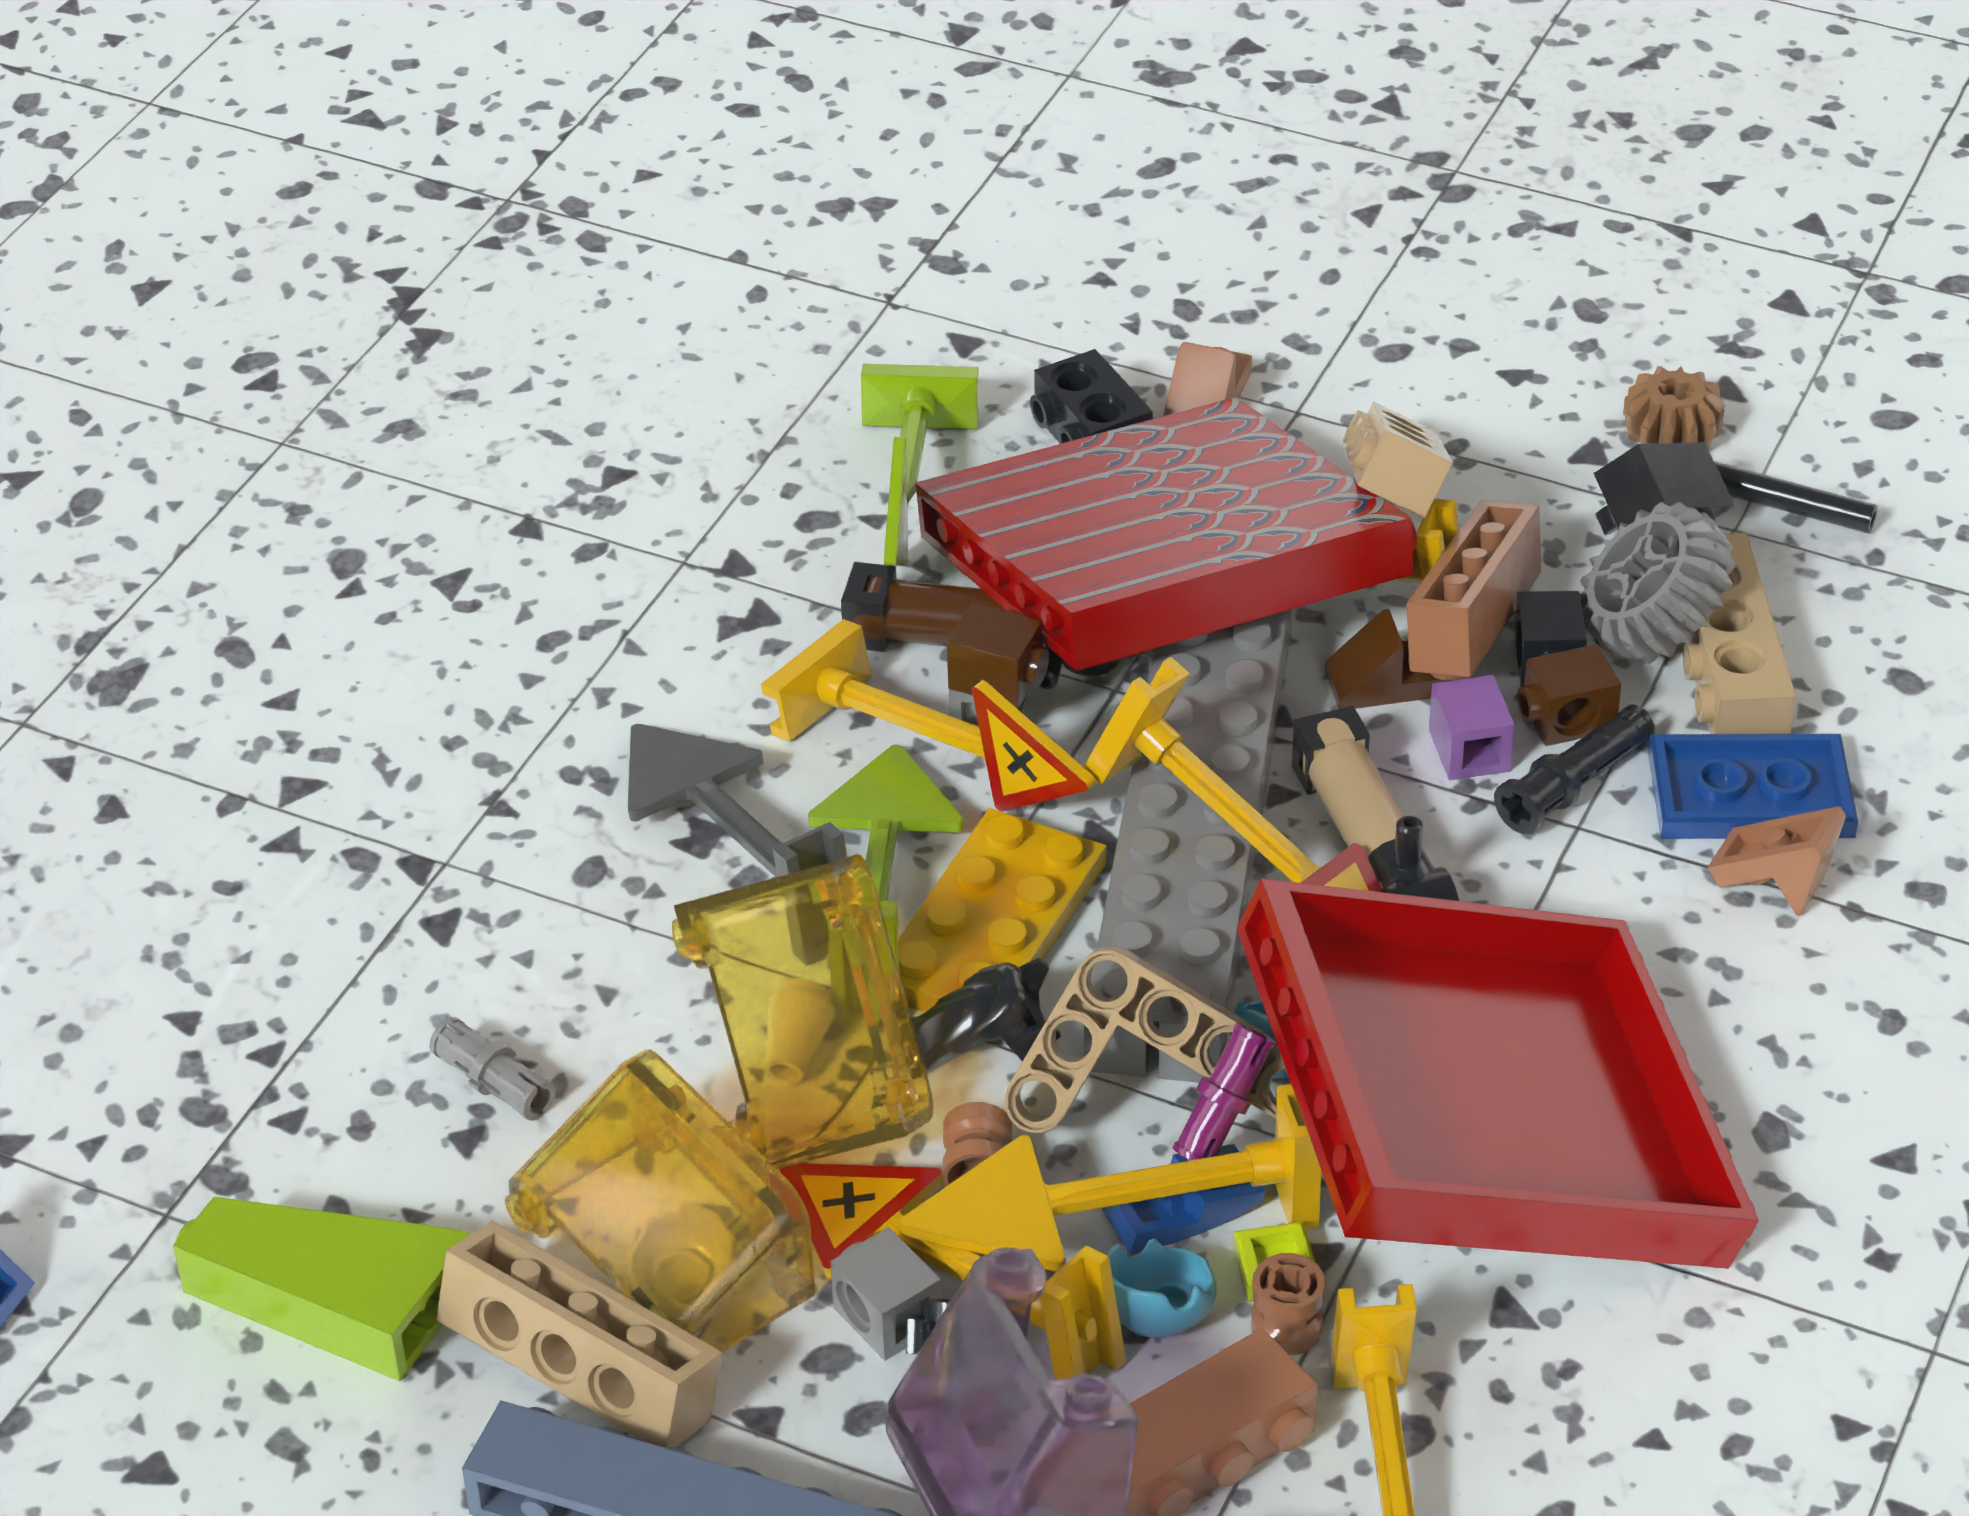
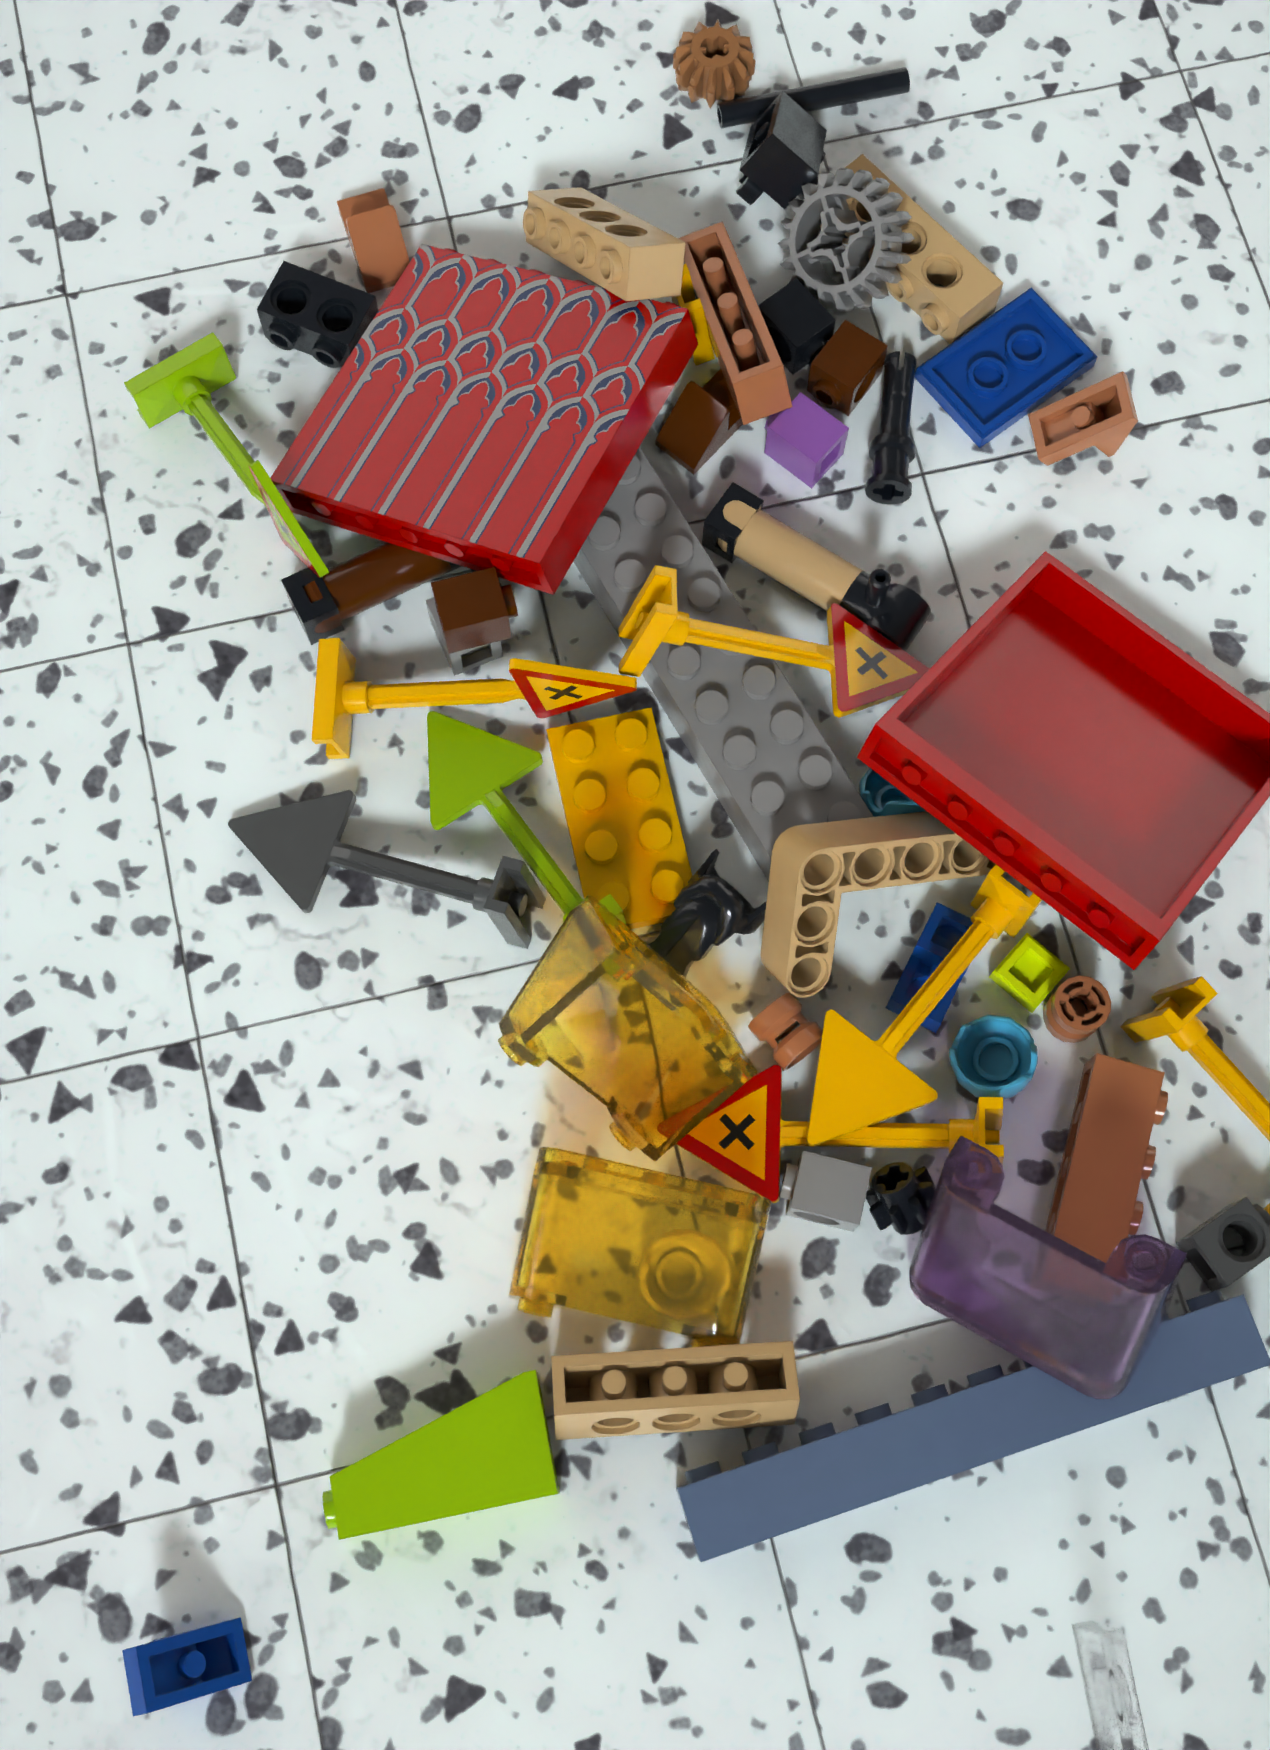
camera: 40 degrees left, 30 degrees up
light grey pin [429,1017,556,1121] -> none
magenta pin [1172,1022,1276,1161] -> none

